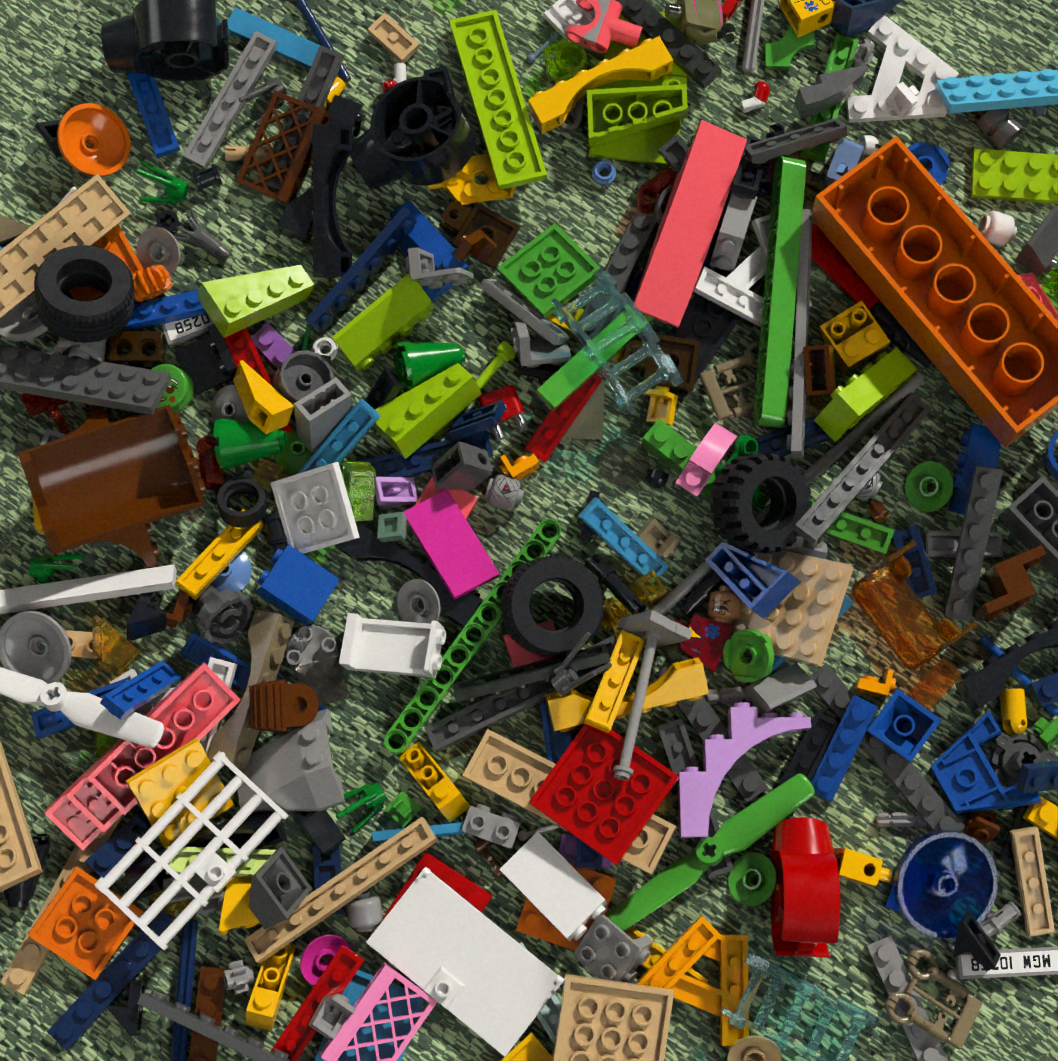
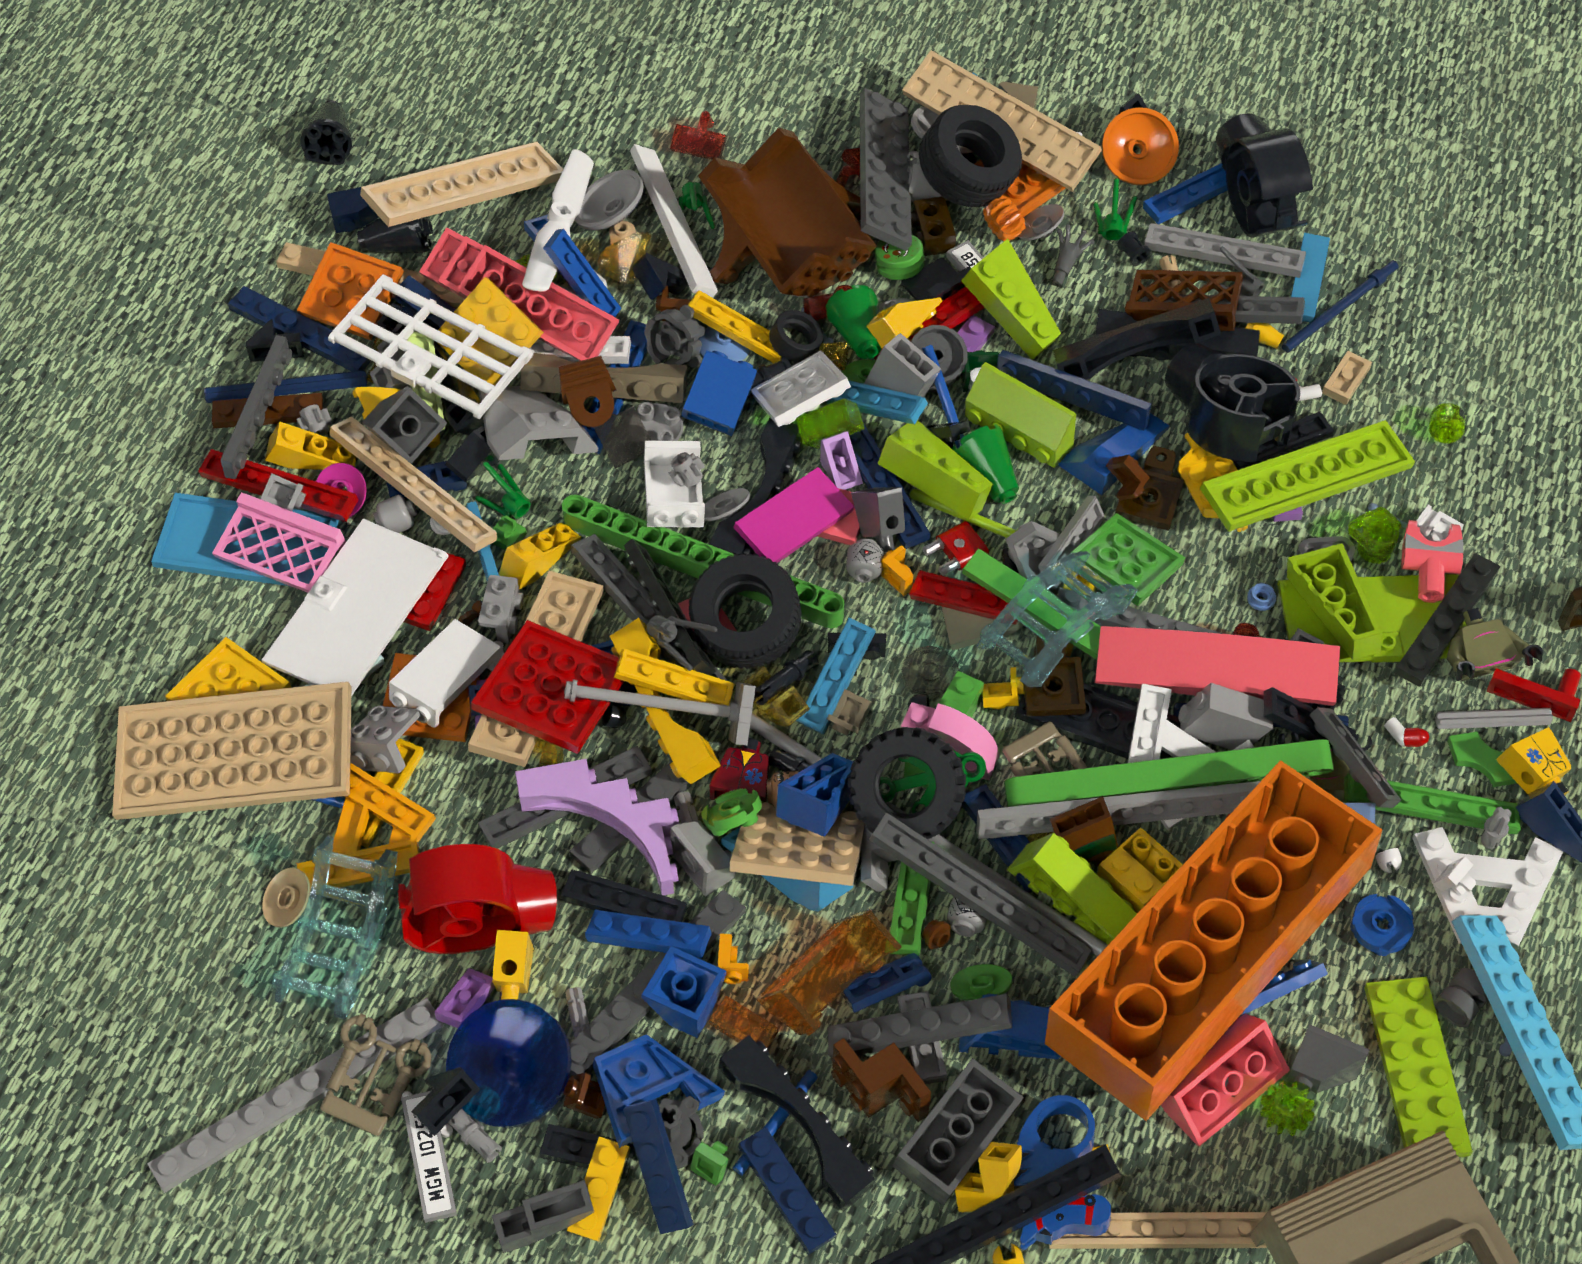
camera: 80 degrees right, 20 degrees down
blue plate [121,289,207,331] -> none
black bush [156,210,181,235] -> none
sand green tile [377,512,407,542] -> none
light grey bracket [406,247,474,289] -> none
dark blue plate [449,400,506,442] -> none
yellow arch [528,36,673,134] -> none
bright green piece [607,773,815,931] -> none
dark grey slope [794,65,867,119] -> none
white head [977,211,1017,247] -> none
yellow piece [999,689,1027,735] -> none
tan tile [1010,826,1055,937] -> none
none -> medium lavender plate [434,968,495,1030]
none -> light grey gear [668,452,705,487]
none -> blue bar [922,345,964,449]

